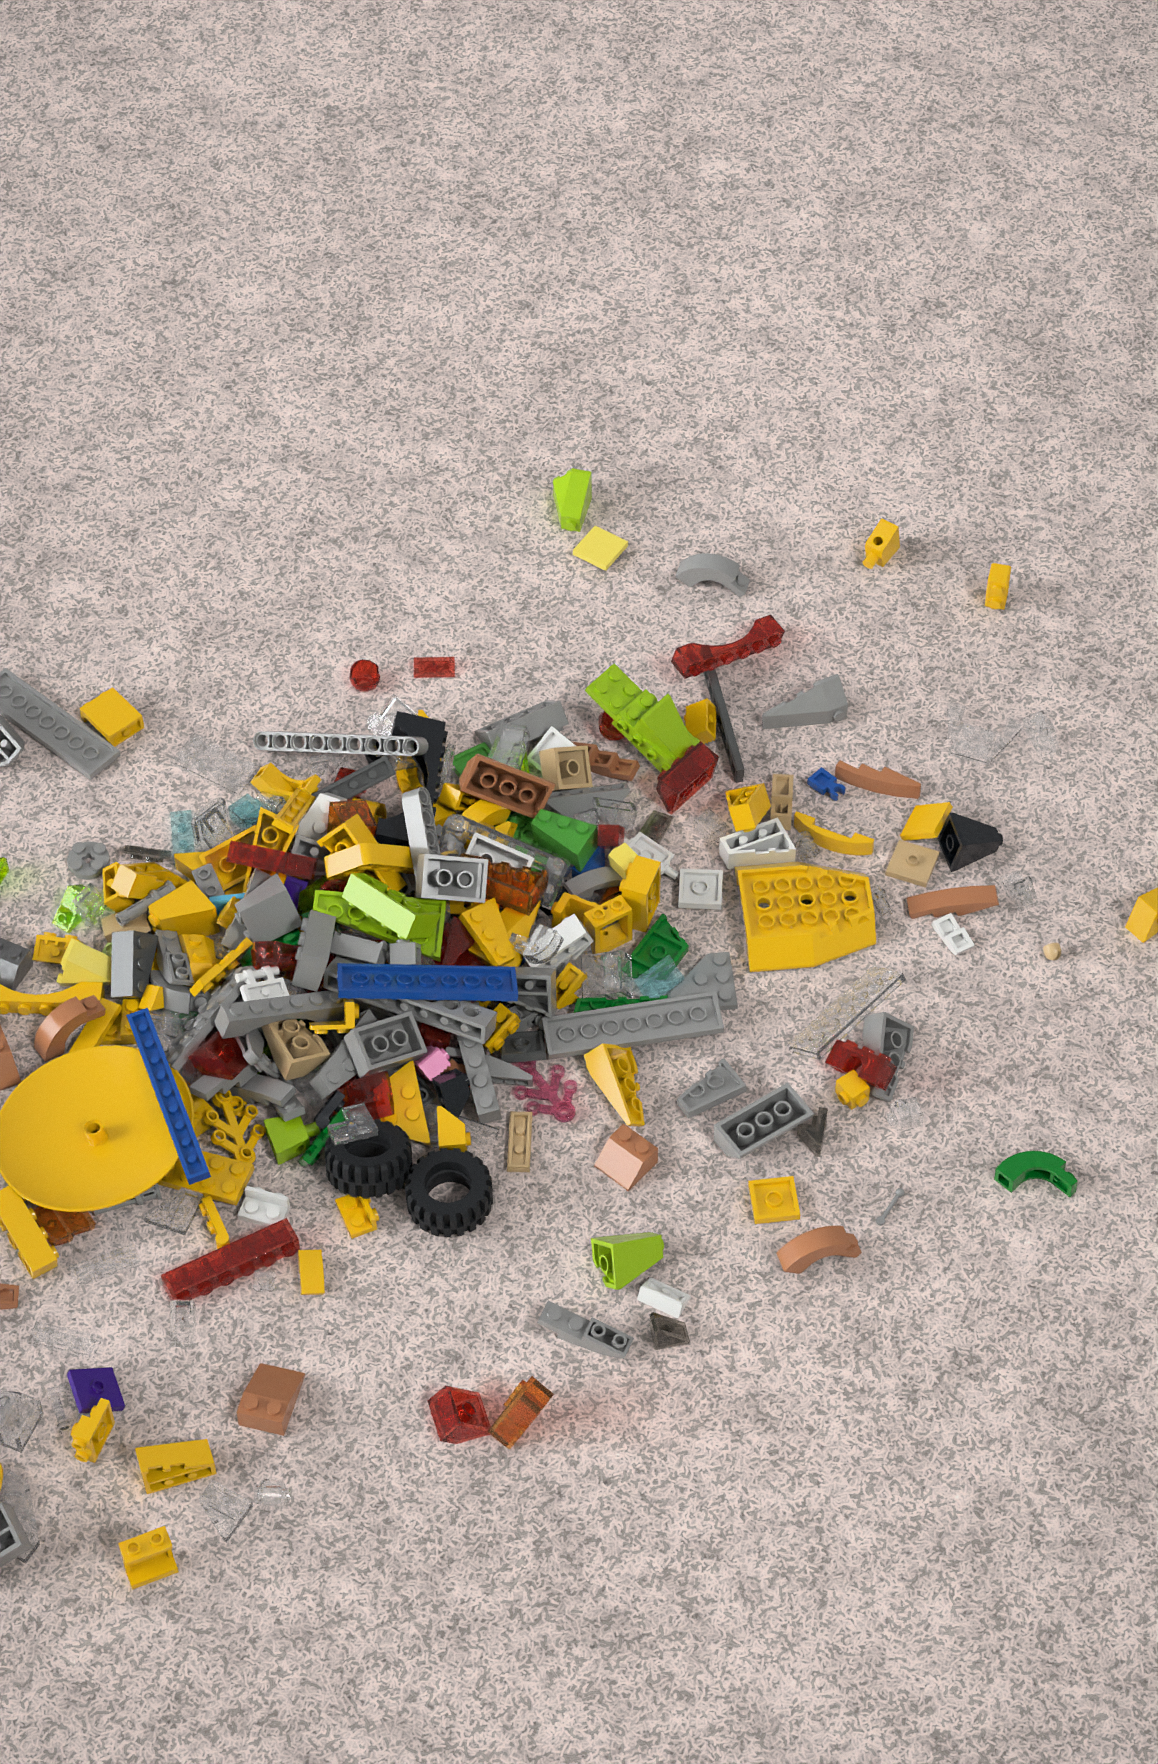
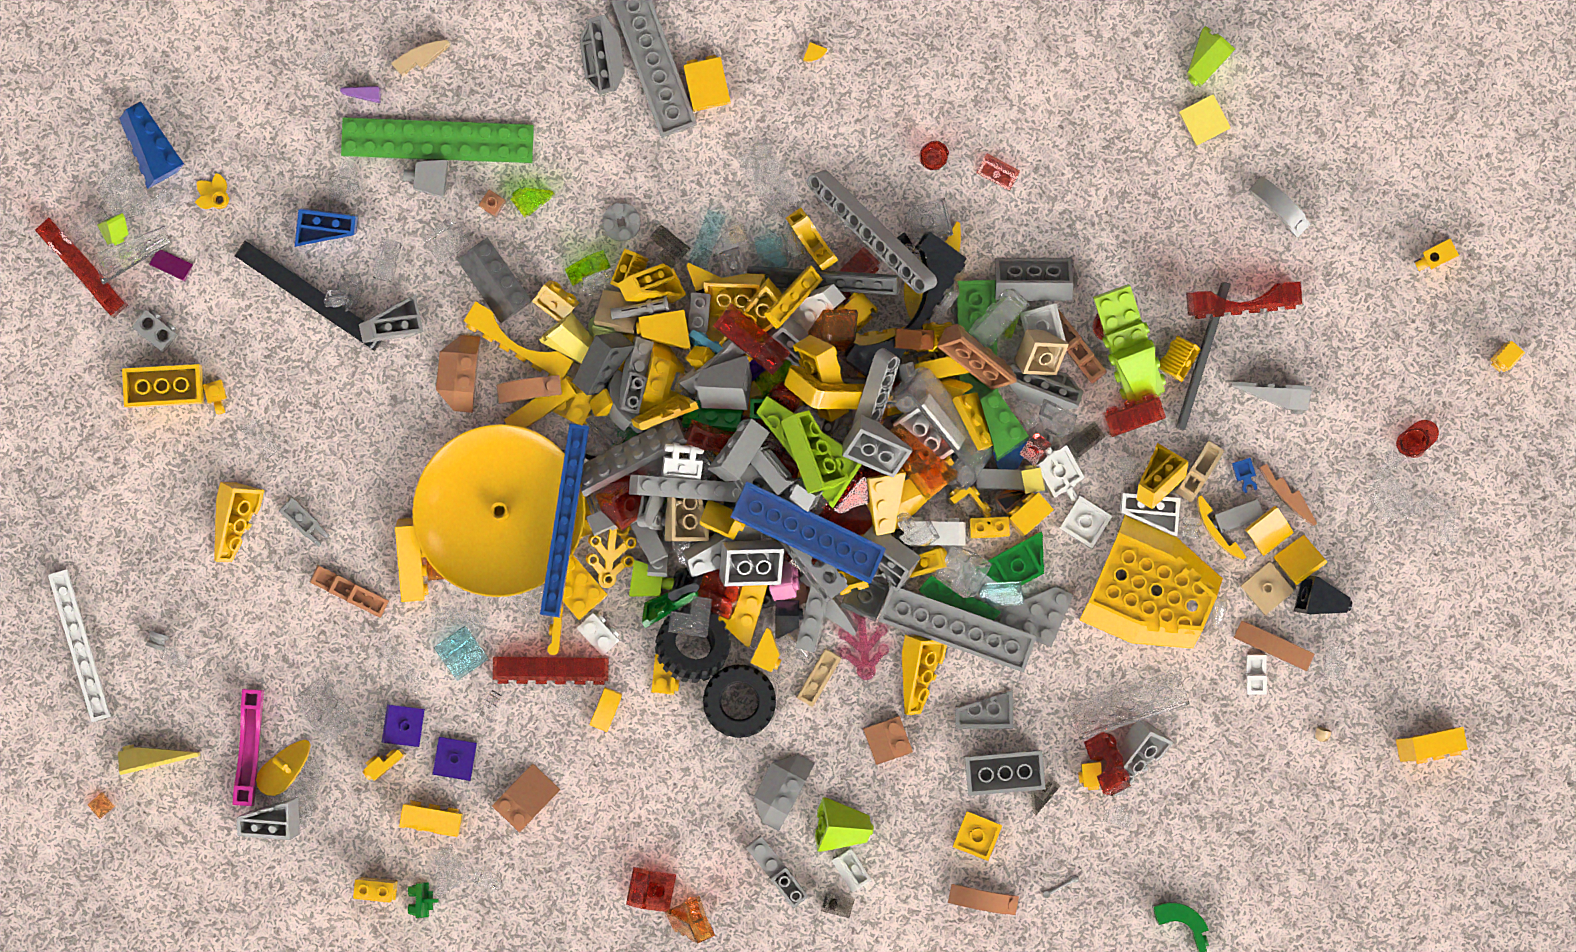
camera: 25 degrees right, 35 degrees up
none -> green hips [408,882,439,918]
none -> dark purple plate [432,737,477,781]
none -> clear light blue slope [434,626,489,681]
none -> light grey wedge [754,754,815,831]
none -> yellow tile [803,42,828,62]
none -> dark orange slope [894,328,934,350]
none -> yellow wing [952,392,993,451]
none -> light grey window [1211,499,1263,533]
none -> yellow slope [1245,506,1294,556]
none -> clear red piece [1396,420,1439,458]

